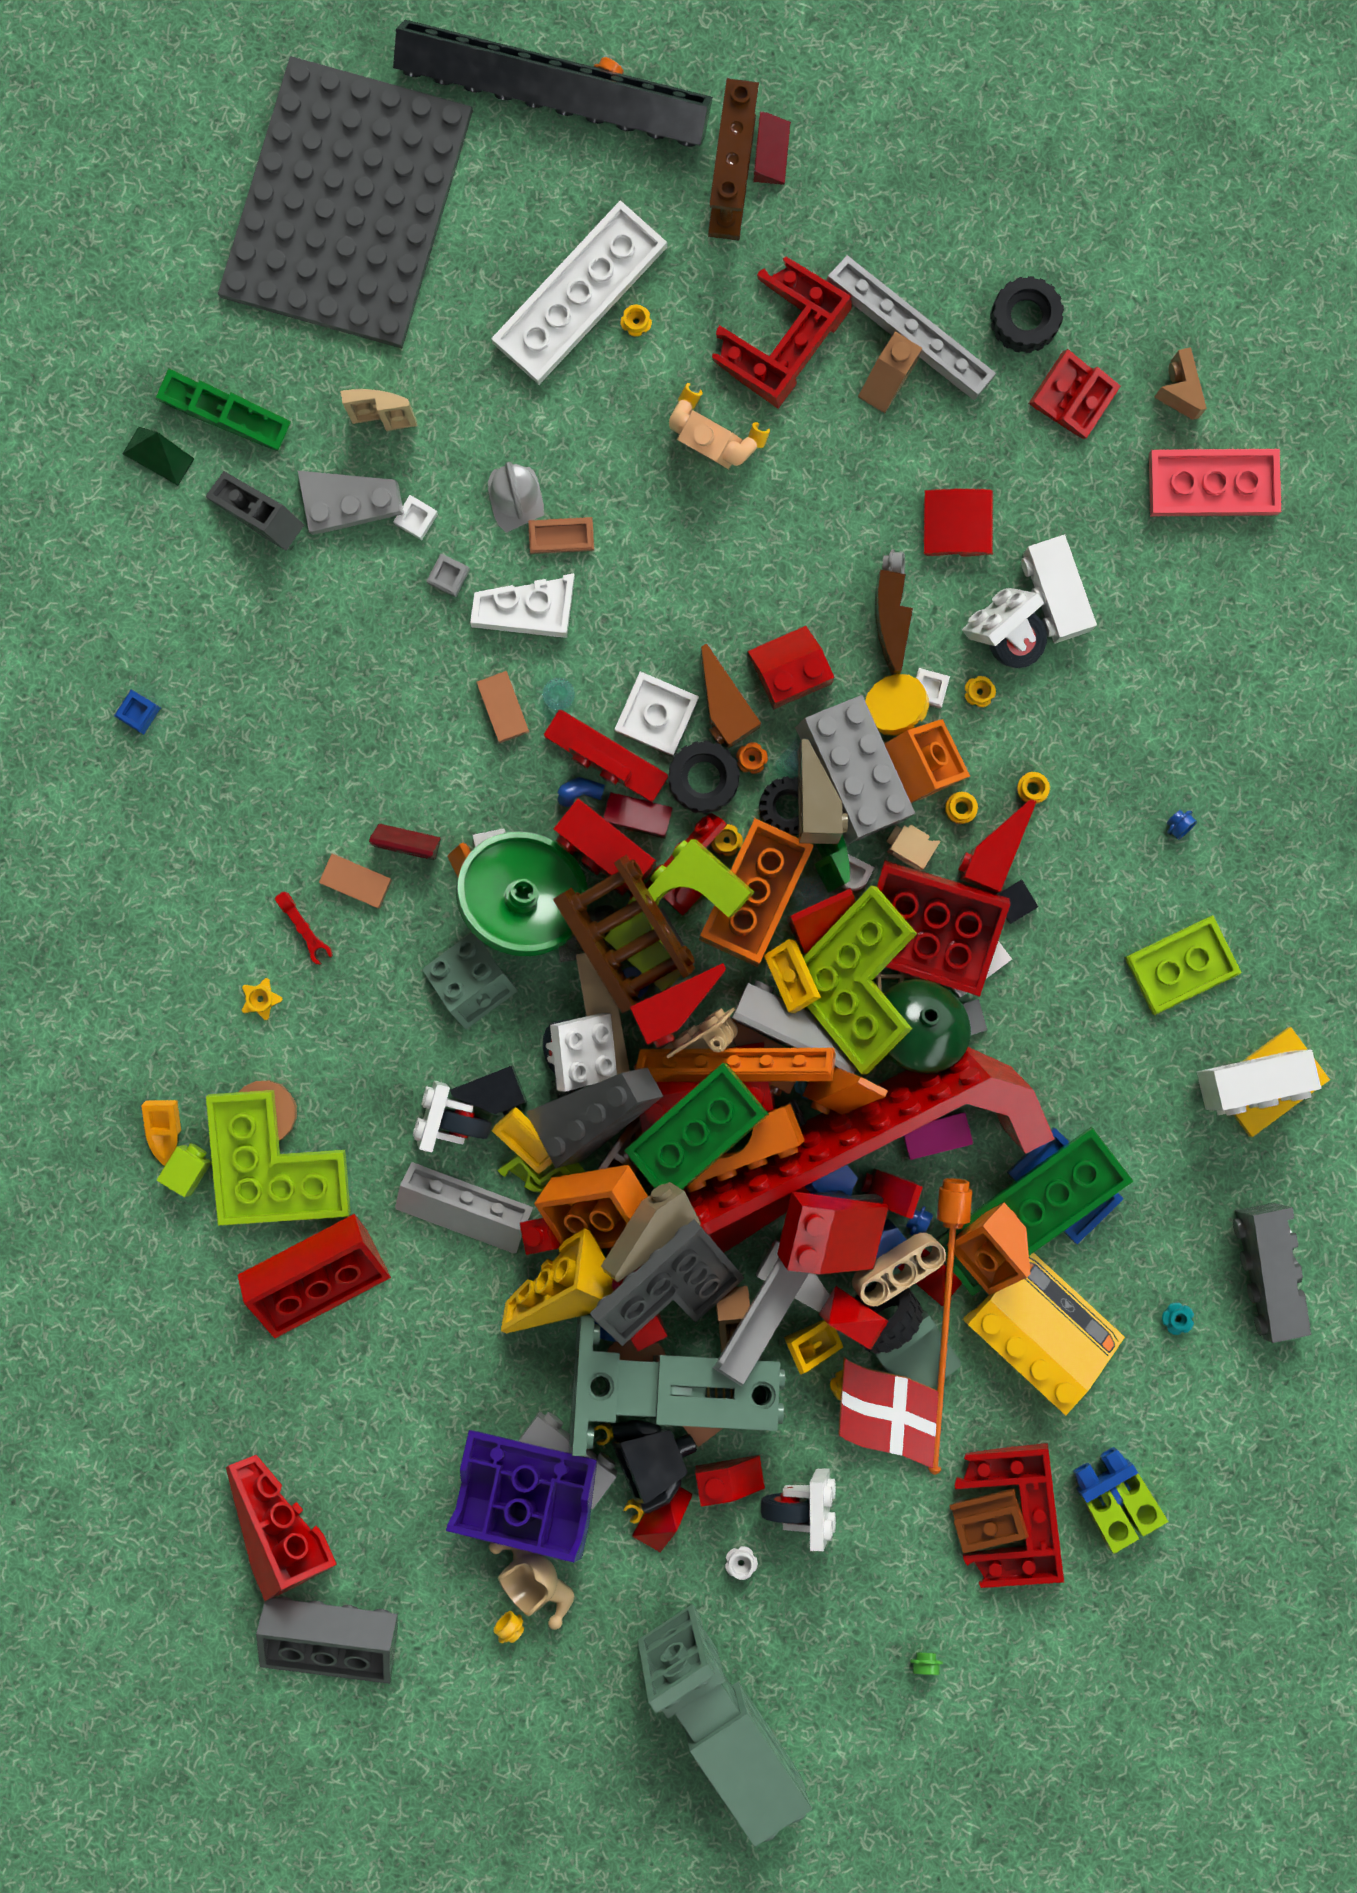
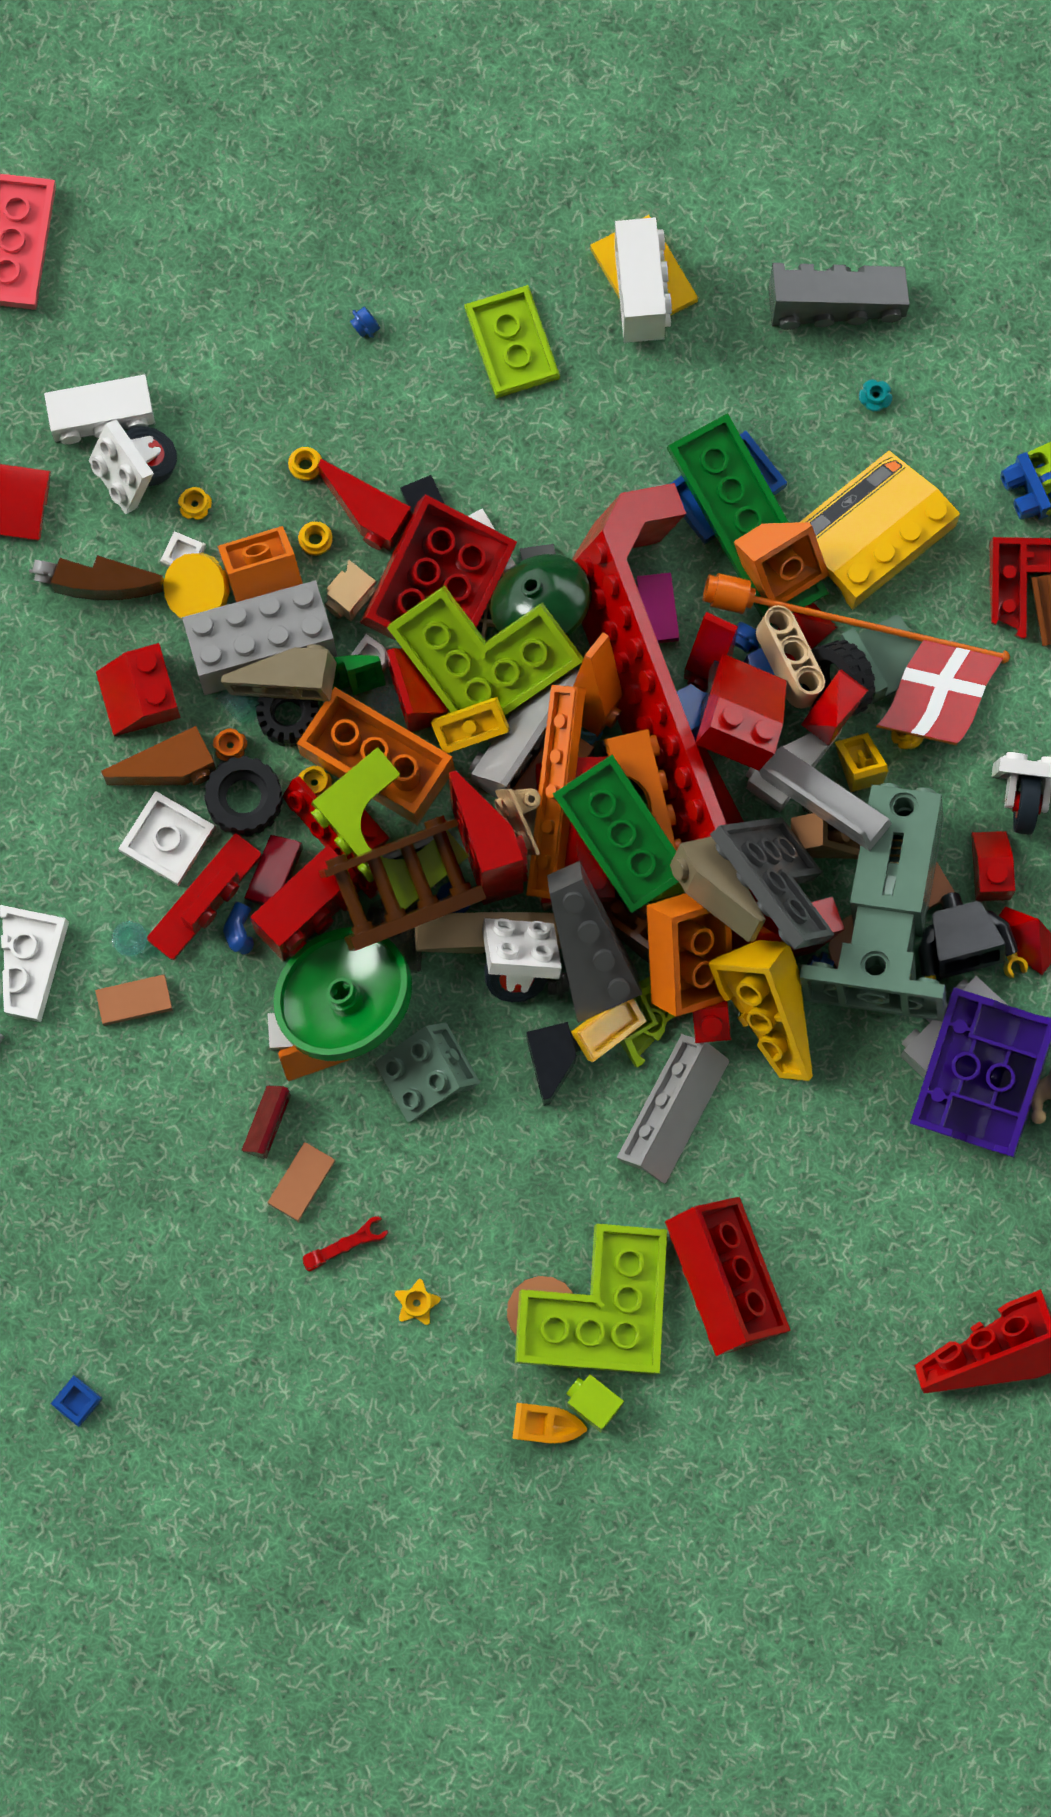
camera: 80 degrees left, 10 degrees down
white plate [413,1081,492,1152] -> none

